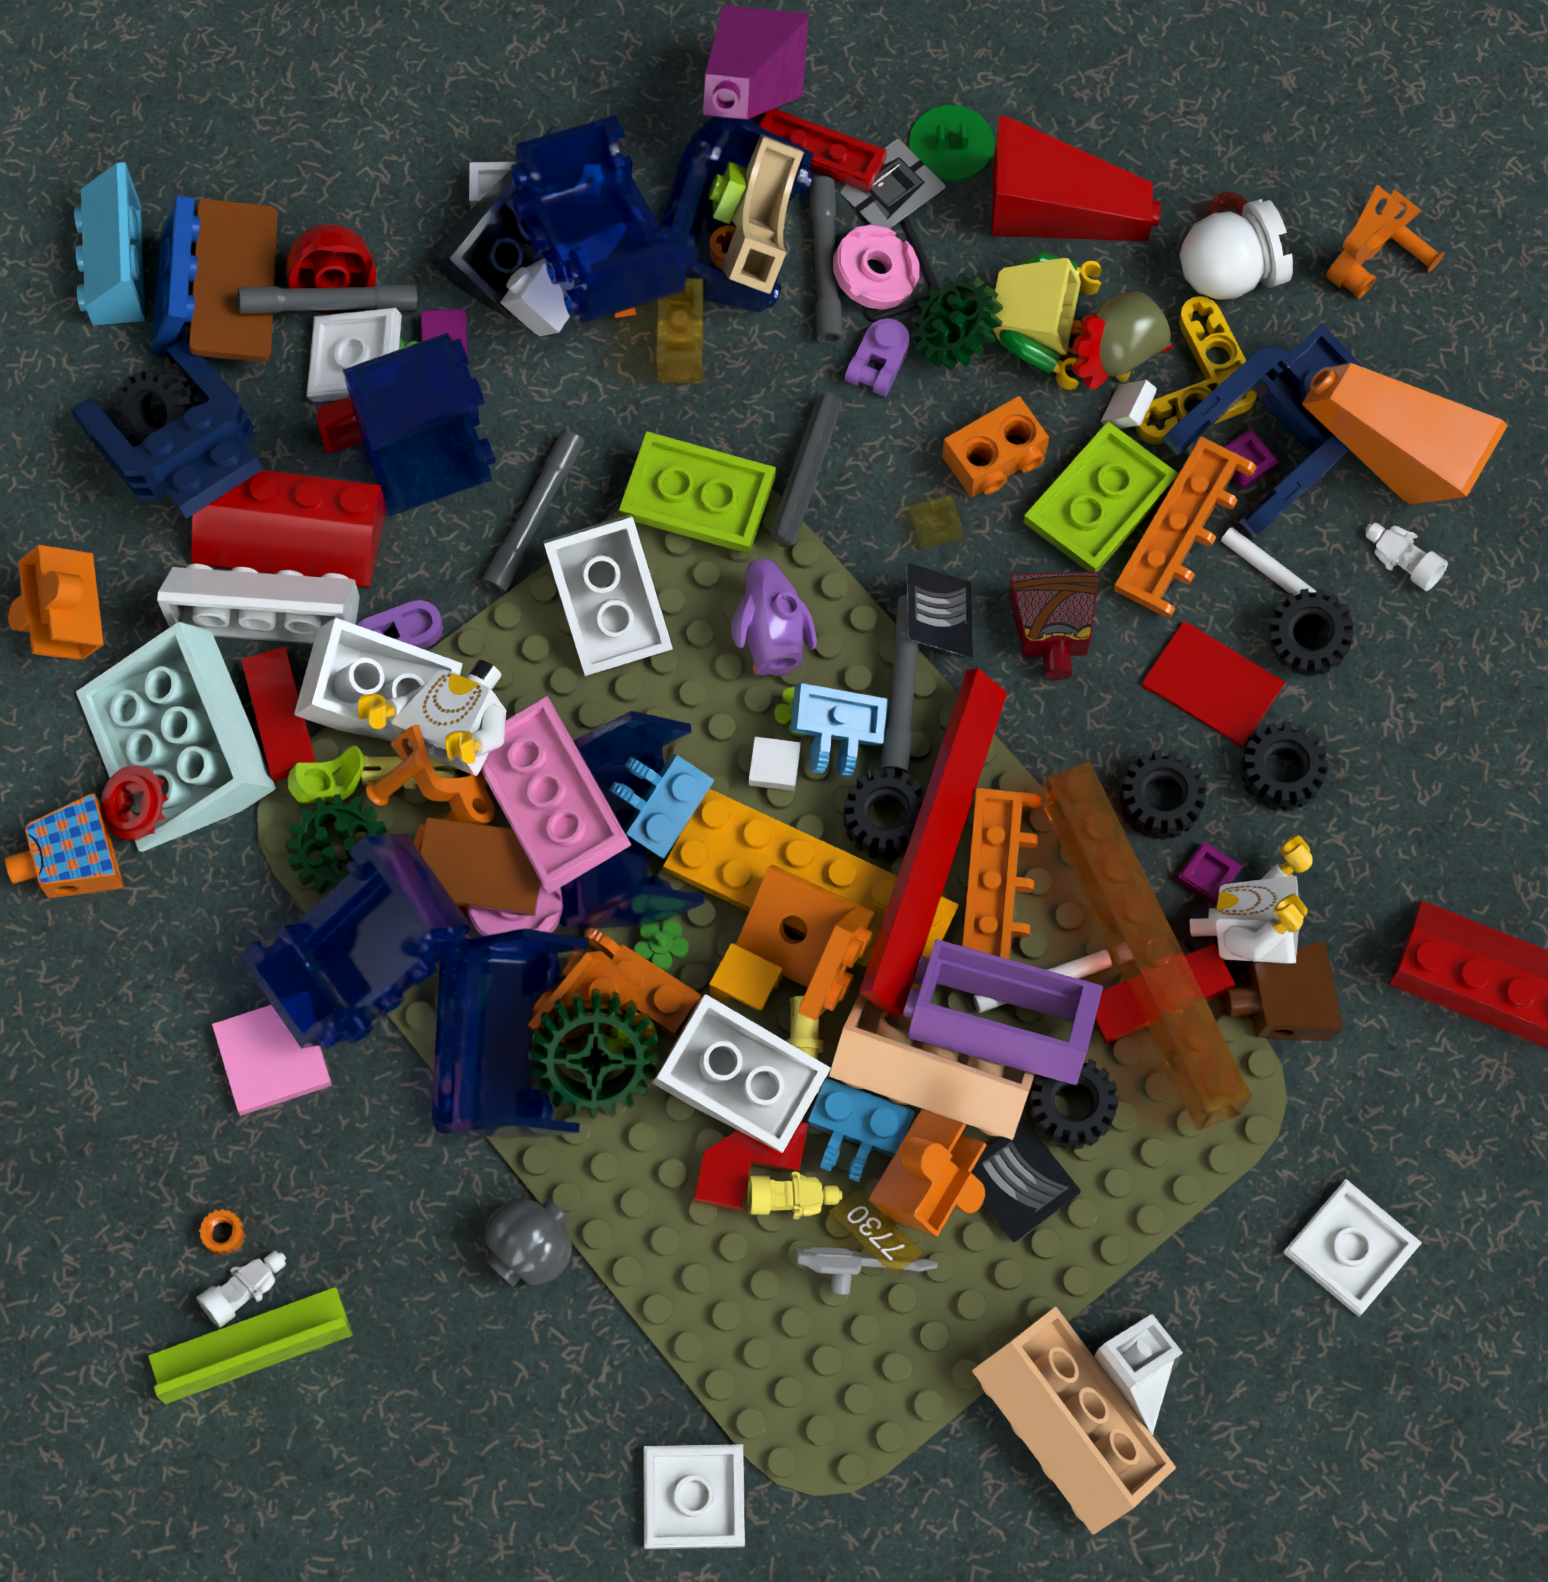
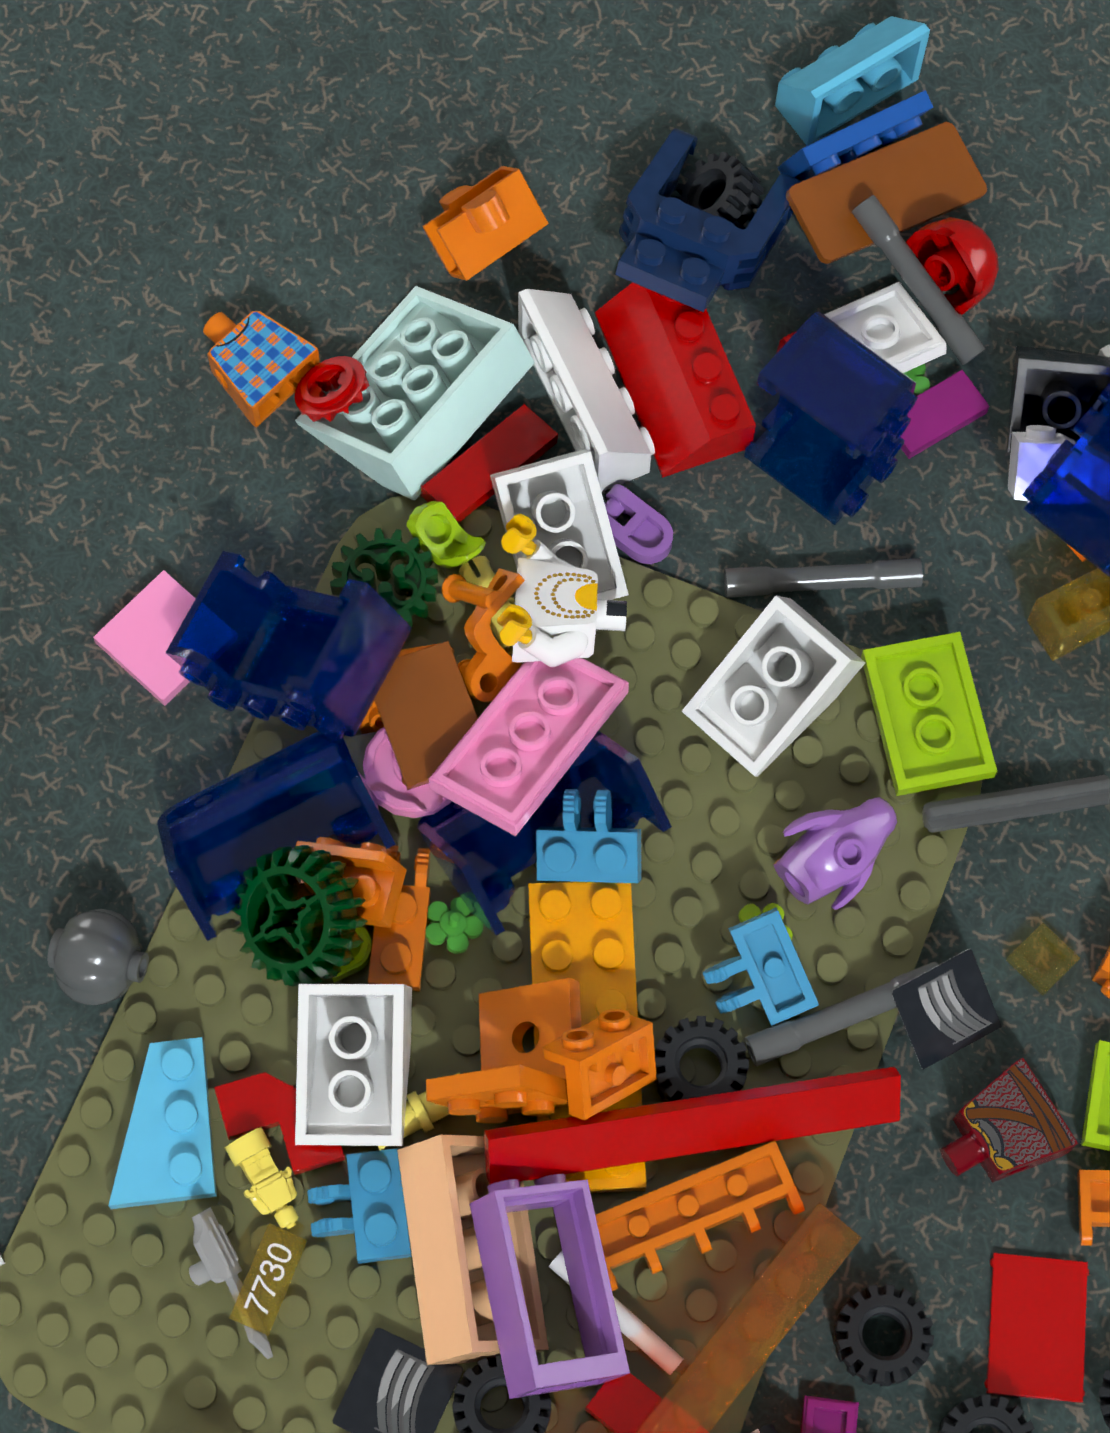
camera: 60 degrees right, 0 degrees up
light orange panel [709,943,783,1010] -> none
white tile [749,737,801,791] -> none
orange piece [868,1109,987,1237] -> none
none -> medium azure wing [108,1037,217,1209]
none -> orange bracket [543,1009,657,1120]

